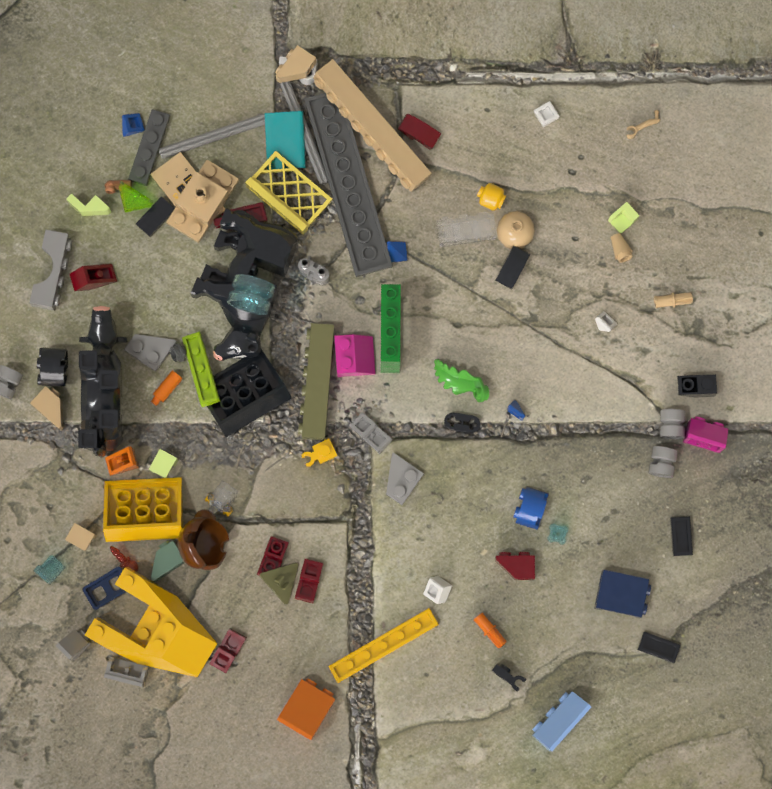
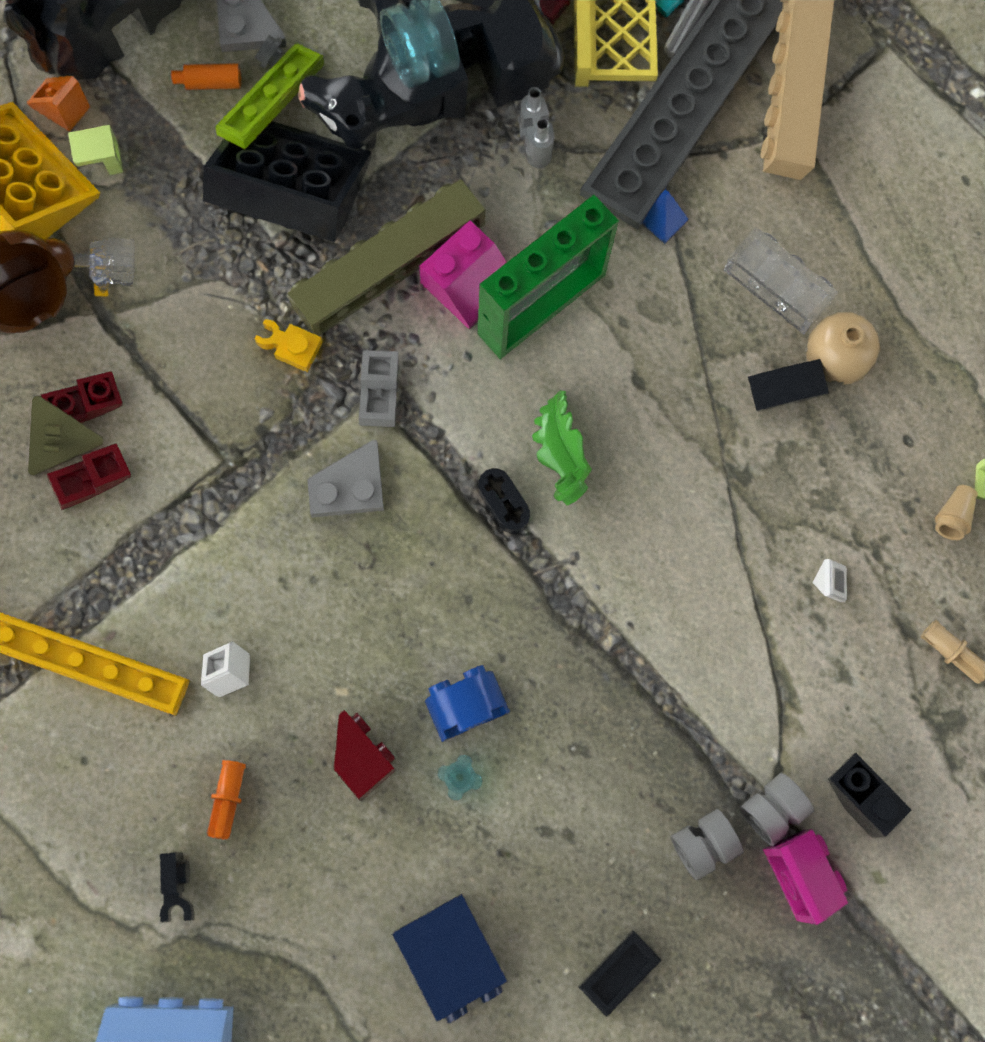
camera: 45 degrees right, 5 degrees down
dark red slope [397,113,441,150] -> none
yellow head [477,183,506,211] -> none
blue slope [507,400,525,421] -> none

